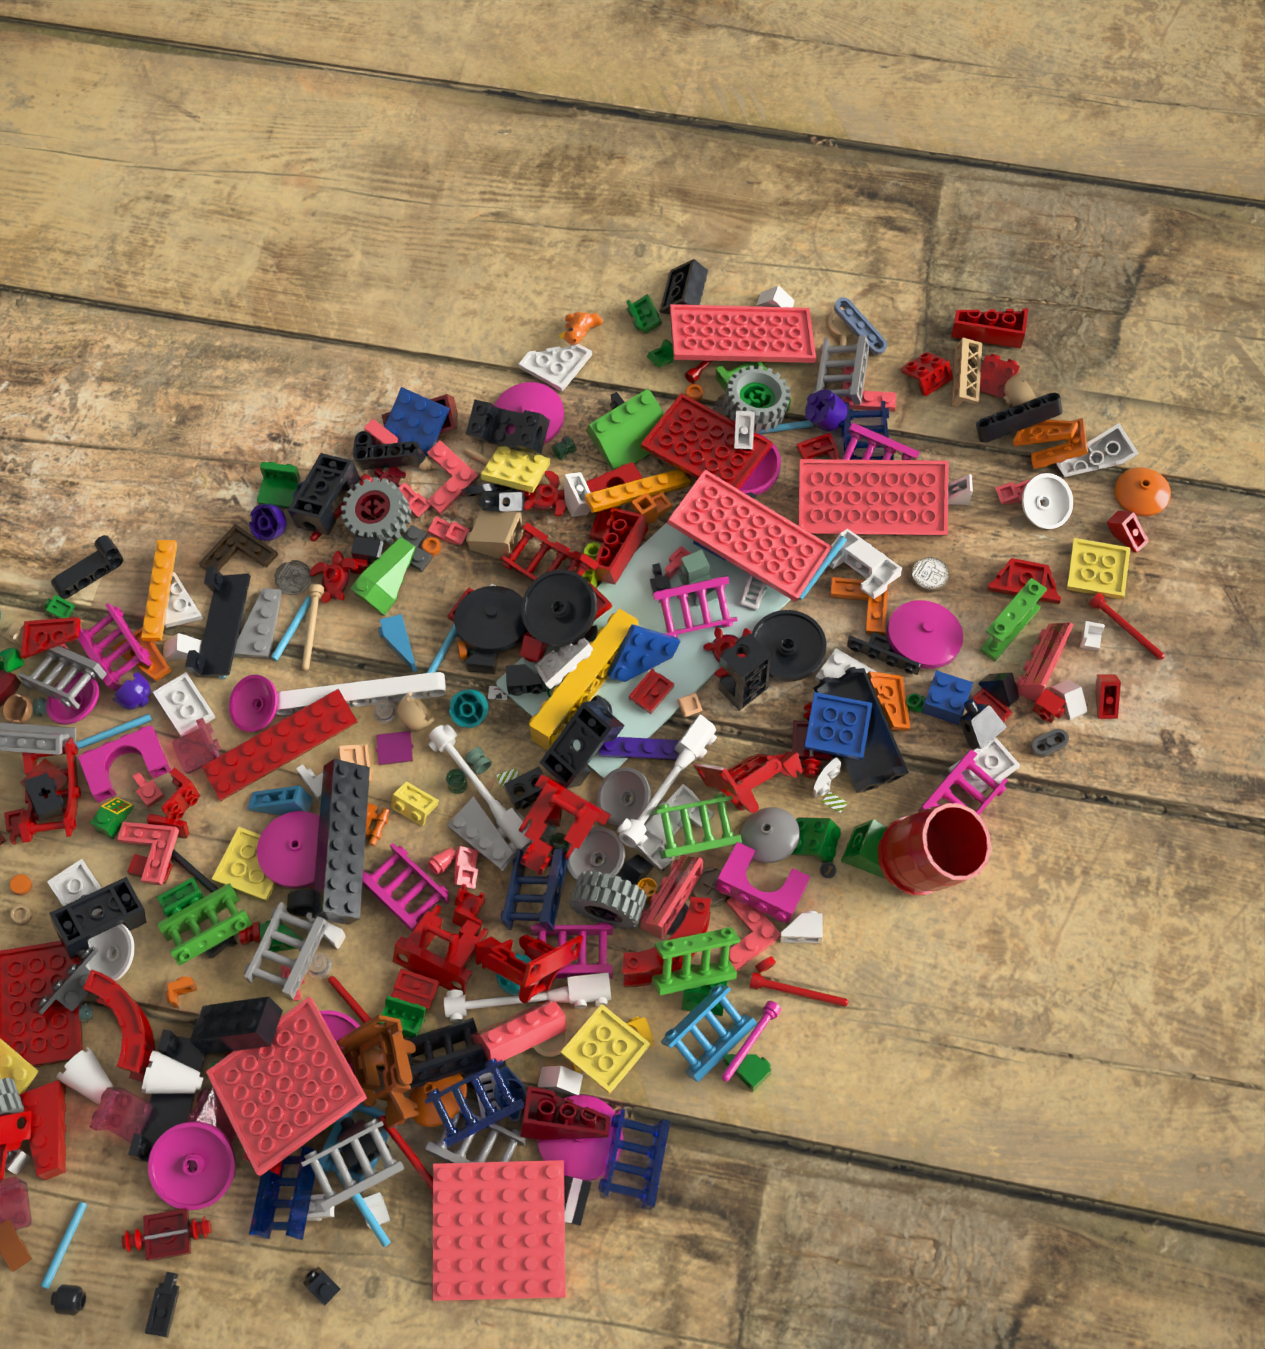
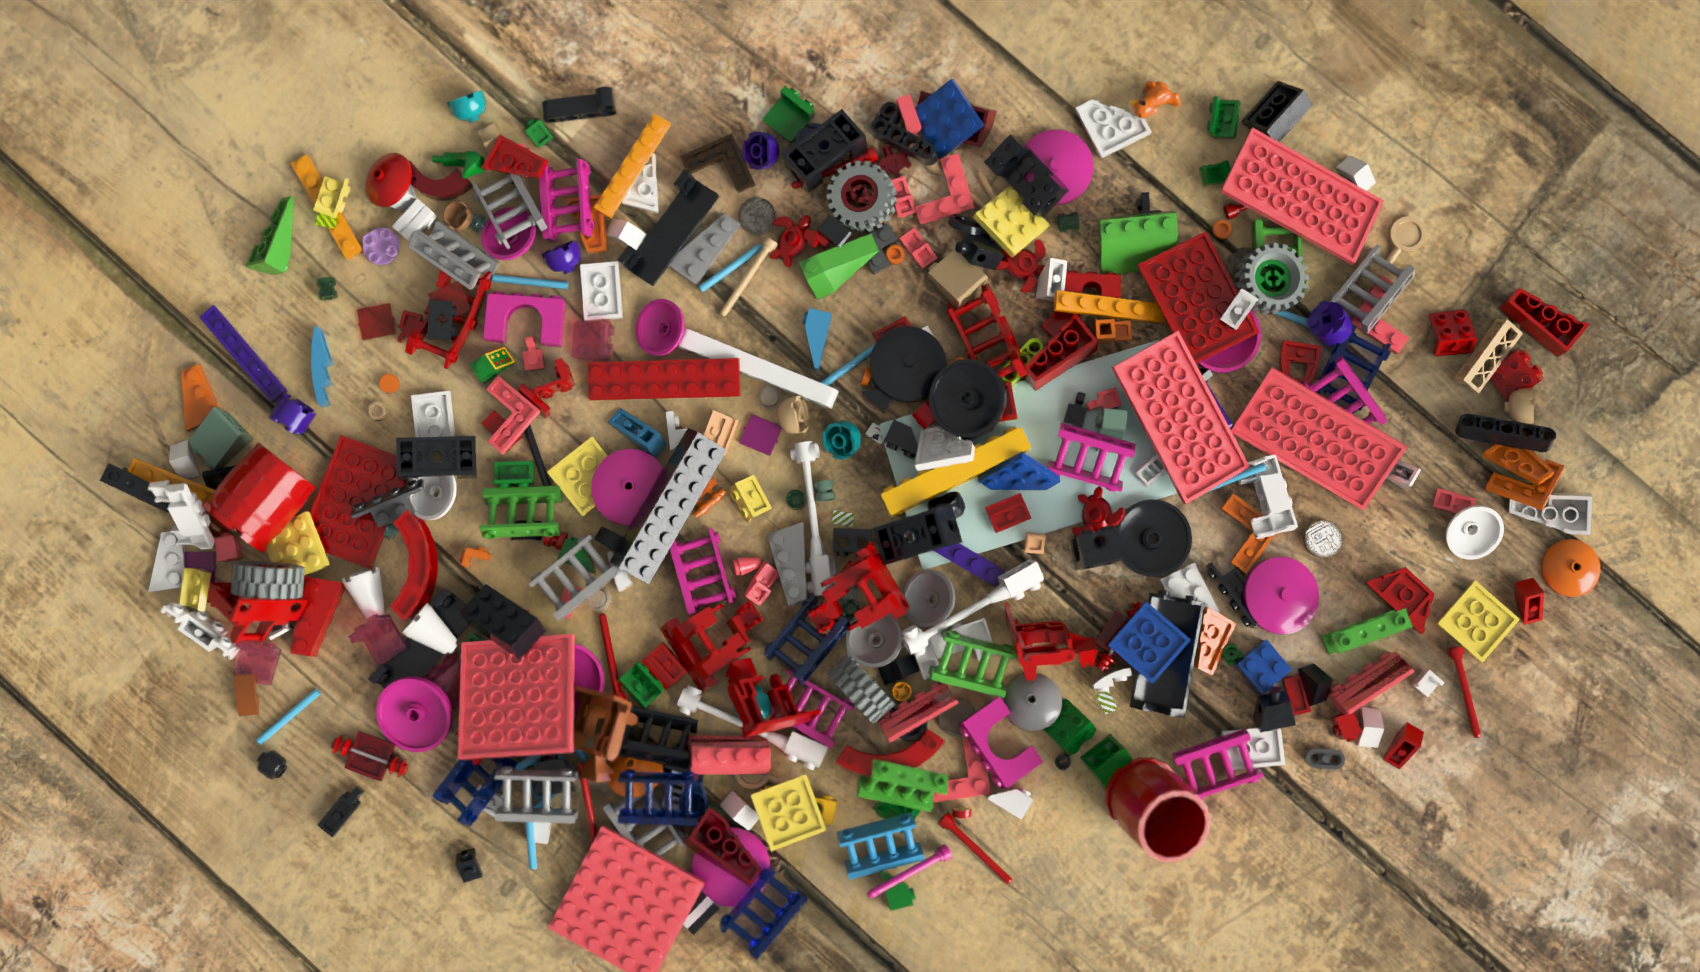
camera: 30 degrees right, 20 degrees up
sand blue plate [834,297,887,355] -> none

